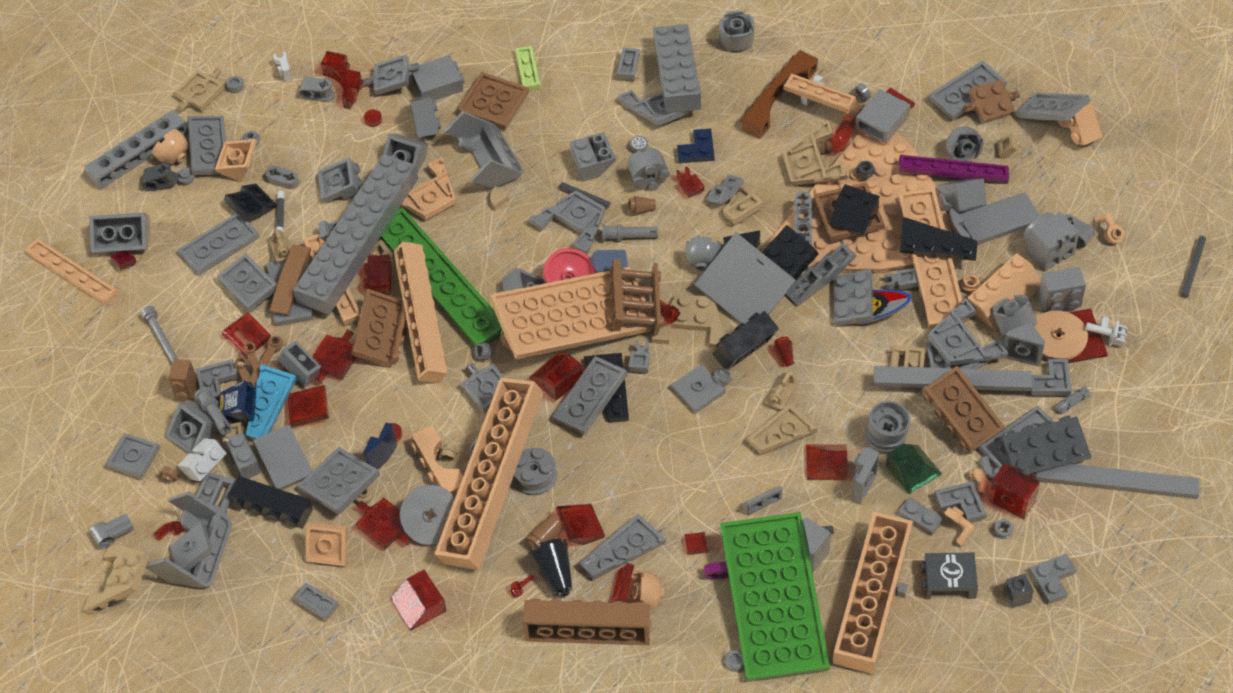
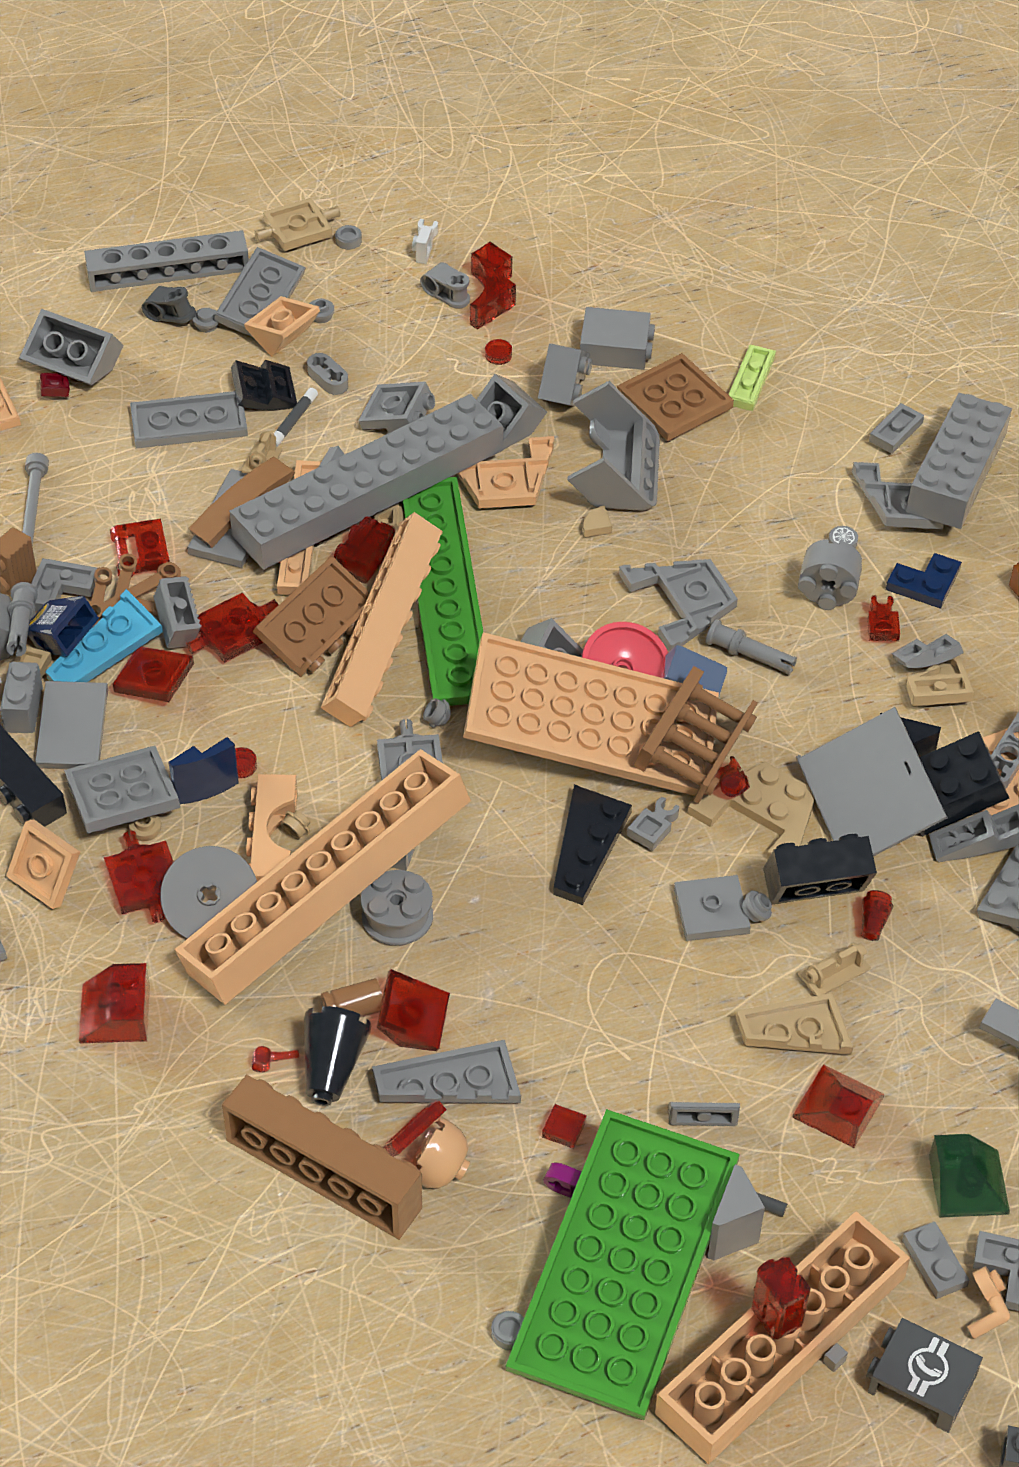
camera: 25 degrees right, 5 degrees down
light nougat cylinder [152,129,188,164] -> none
light grey plate [217,253,277,312] -> none
light grey plate [363,55,420,95] -> none
clear red slope [529,354,583,401] -> none
light grey plate [552,356,628,435] -> none
dark grey bar [559,182,611,209] -> none
light grey slope [570,132,616,182] -> none
medium nougat cone [628,196,656,214] -> none
light grey cylinder [685,236,723,271] -> none
light grey plate [852,447,880,505] -> none
light grey wheel [865,401,911,454] -> none
none -> clear red brick [751,1257,811,1340]

